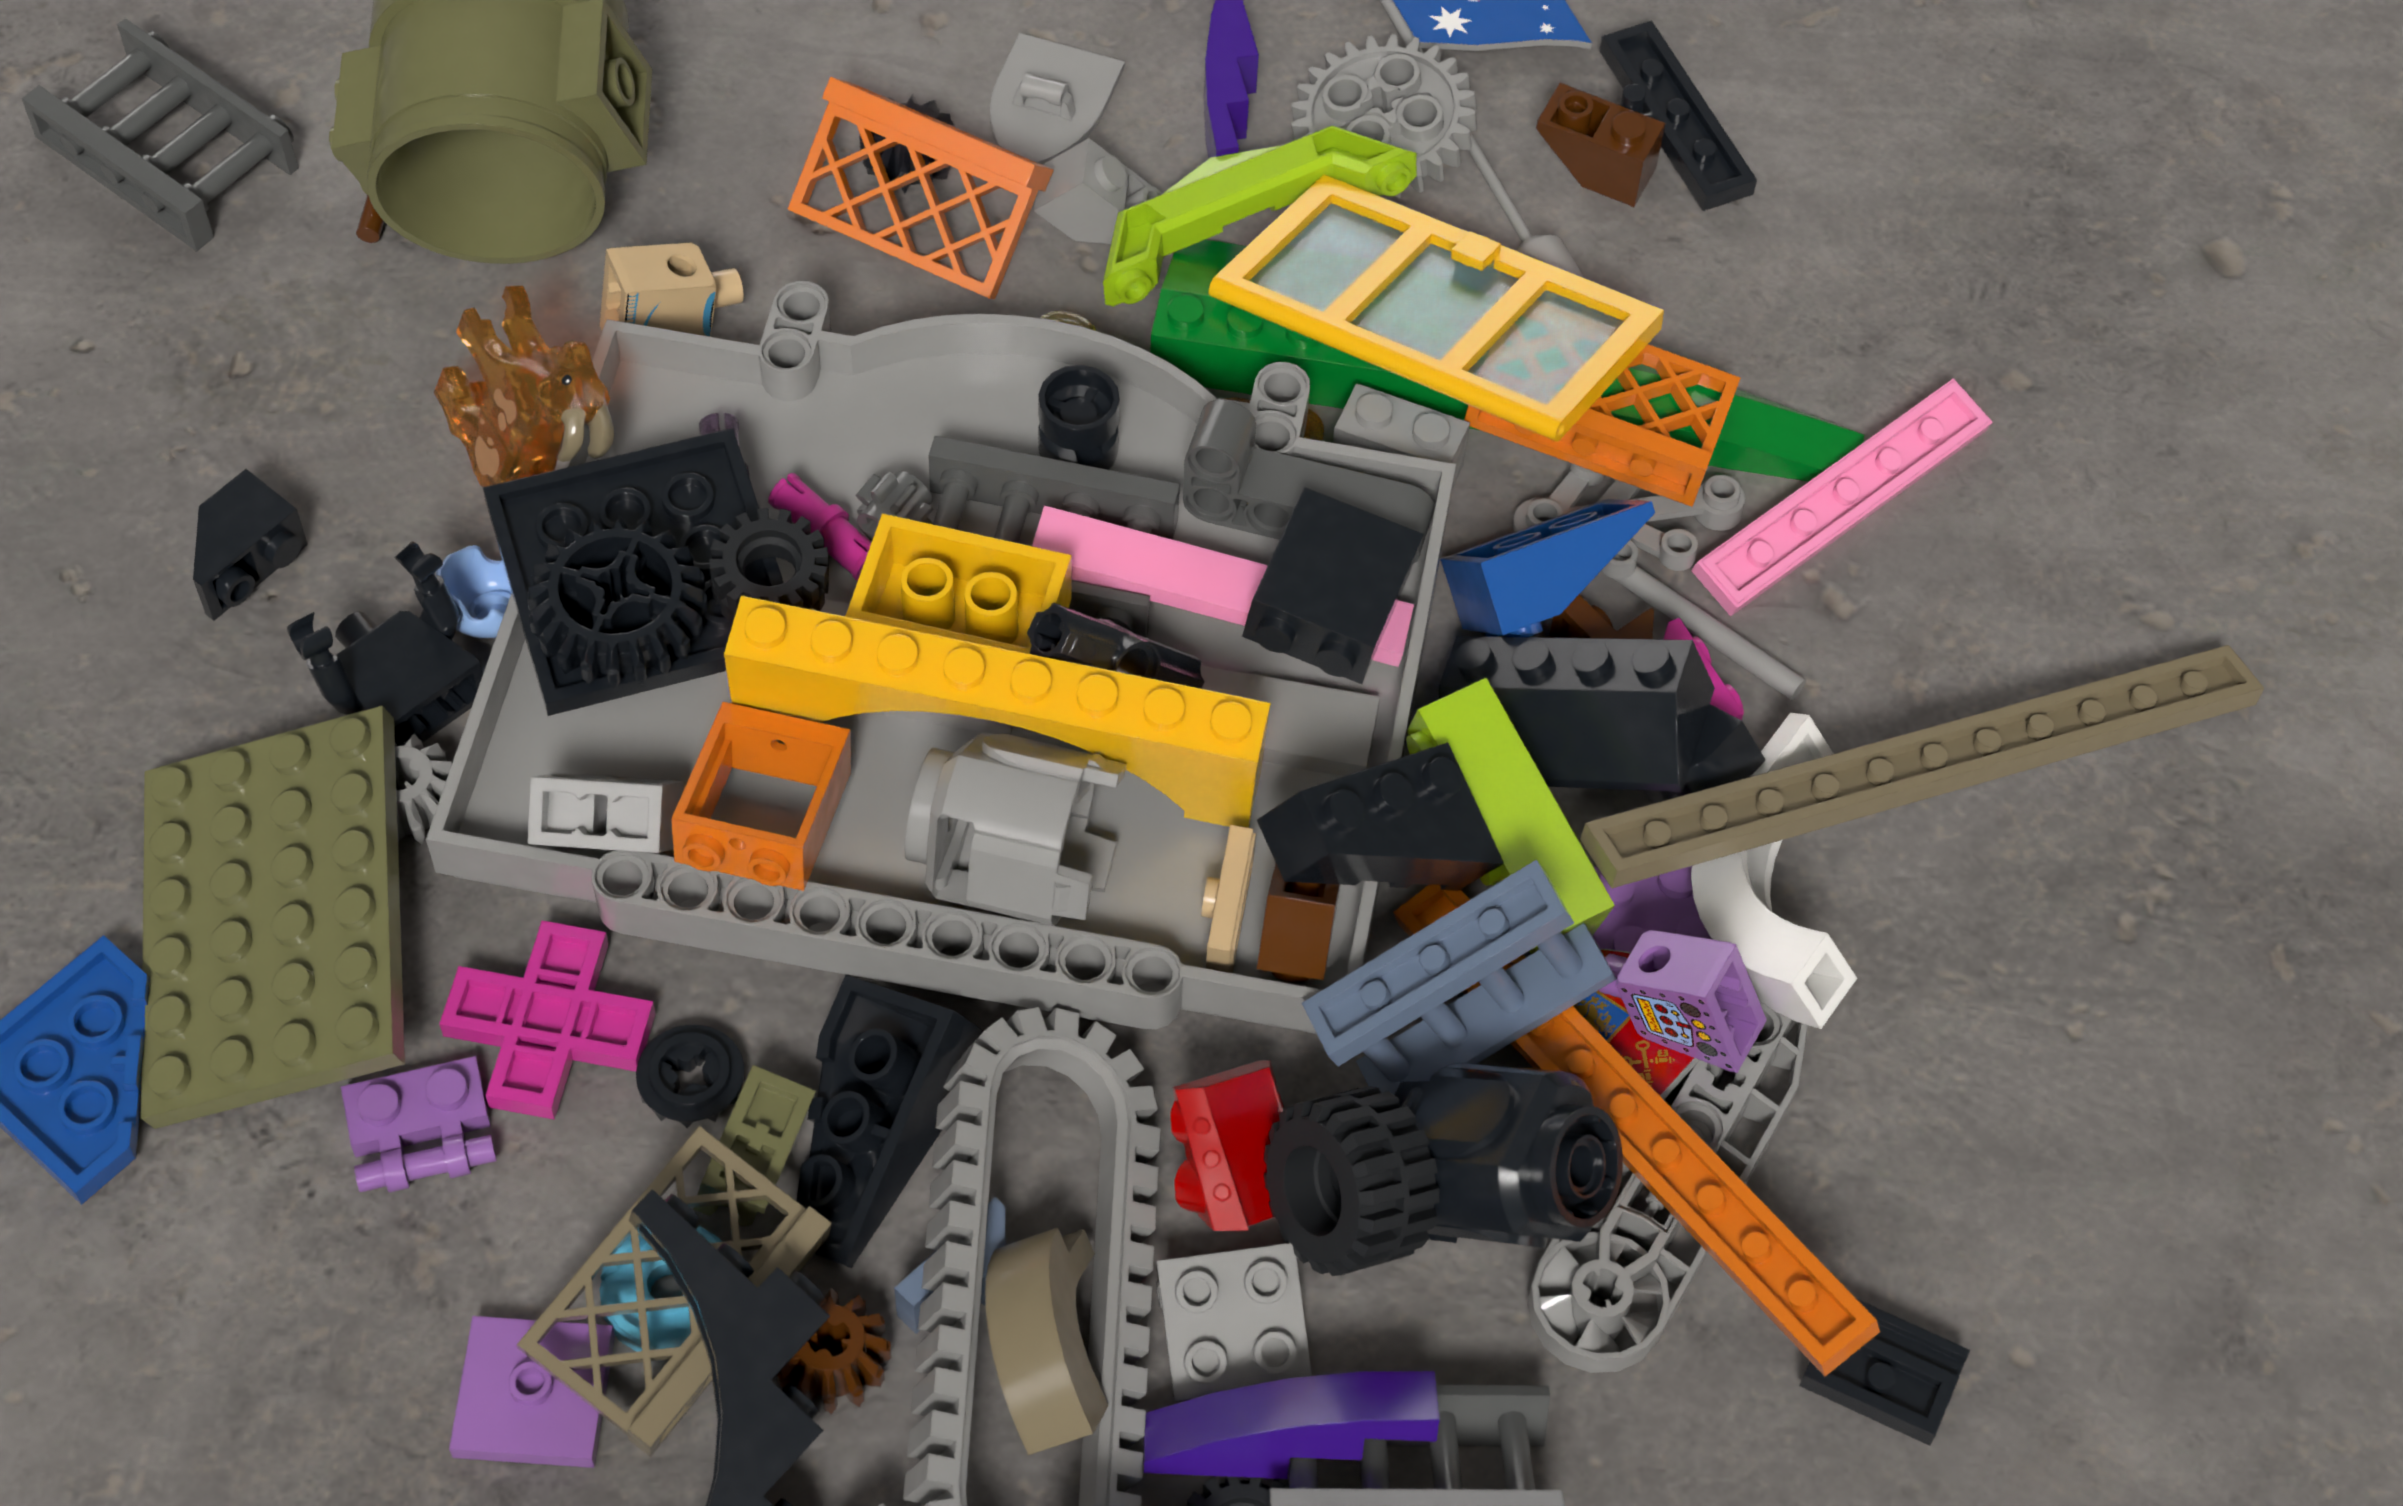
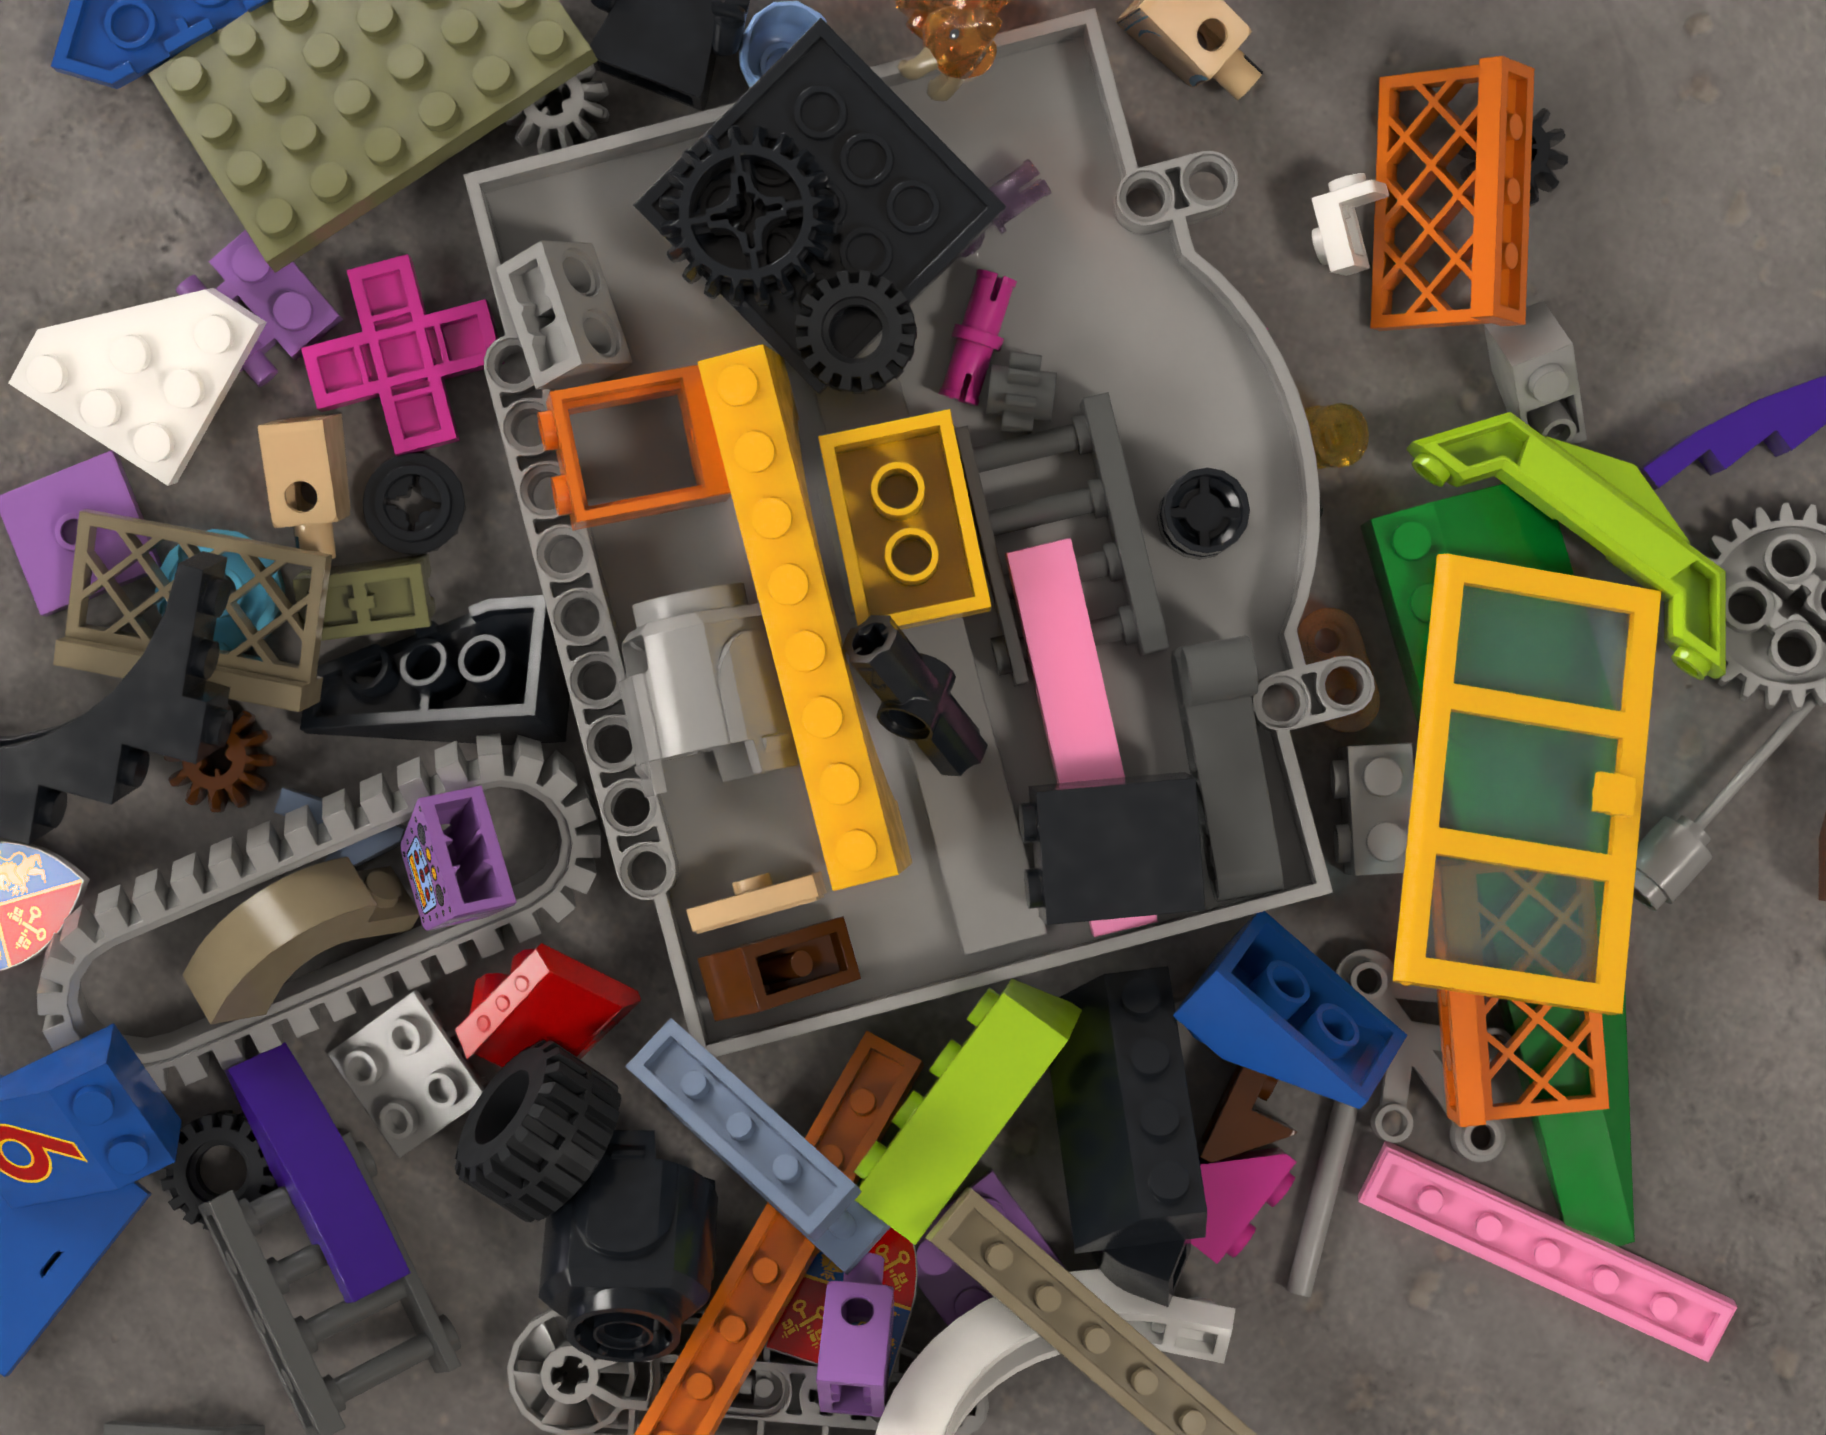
camera: 65 degrees right, 30 degrees up
light grey shield [990,33,1125,165] -> none
black wedge [1257,742,1504,891] -> none
none -> white plate [8,288,267,486]
none -> tan torso [258,413,350,559]
none -> medium lavender torso [401,785,517,931]
none -> white bracket [1311,173,1389,276]

